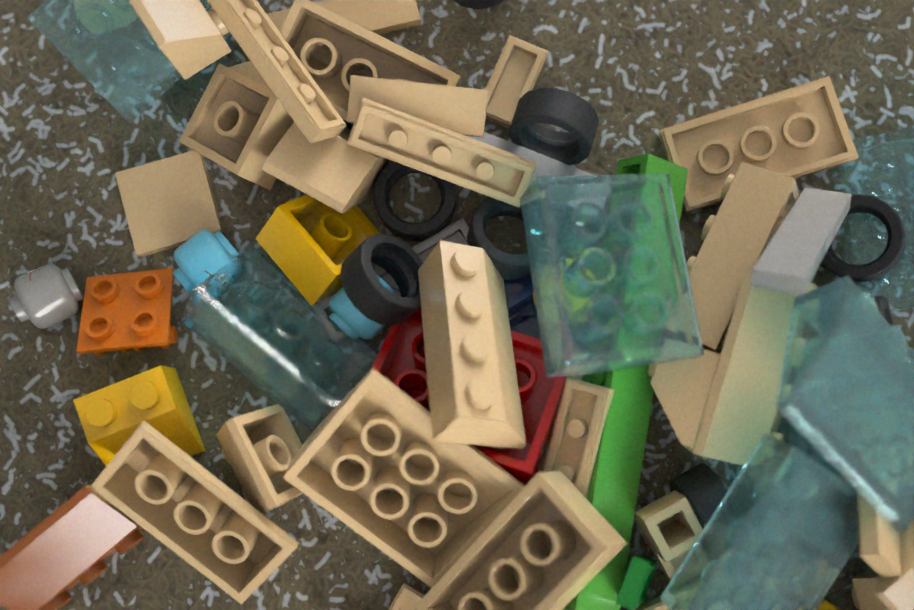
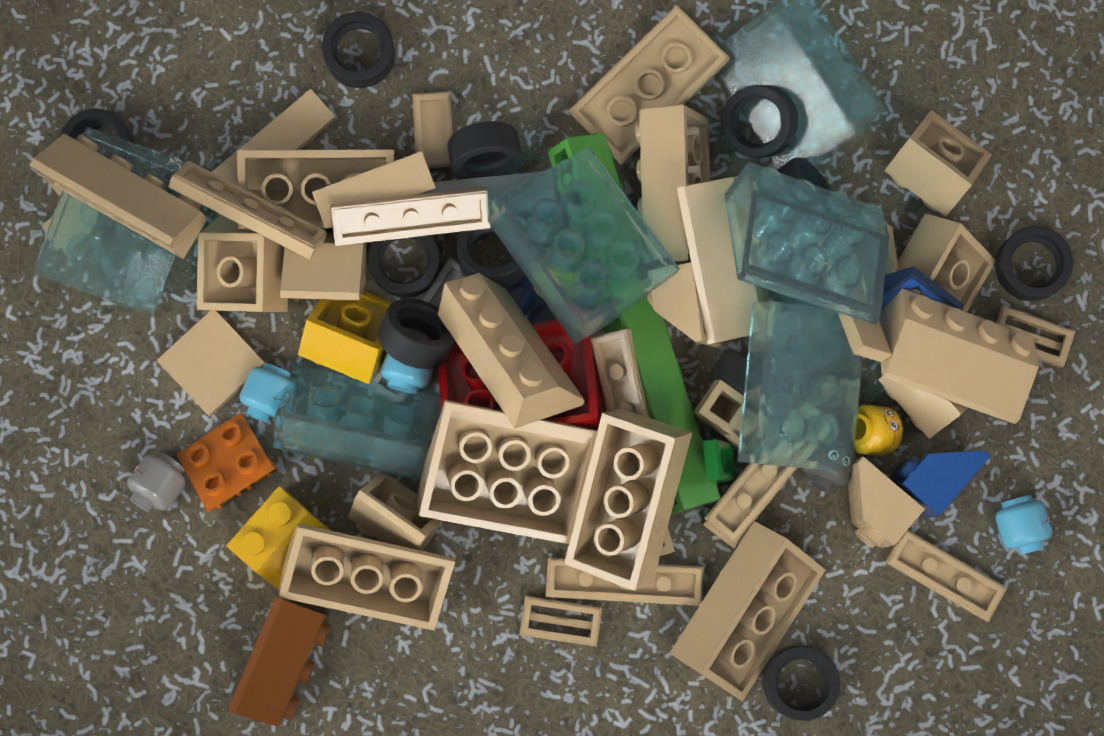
camera: 30 degrees left, 0 degrees up
light grey tile [751,188,852,295] -> none

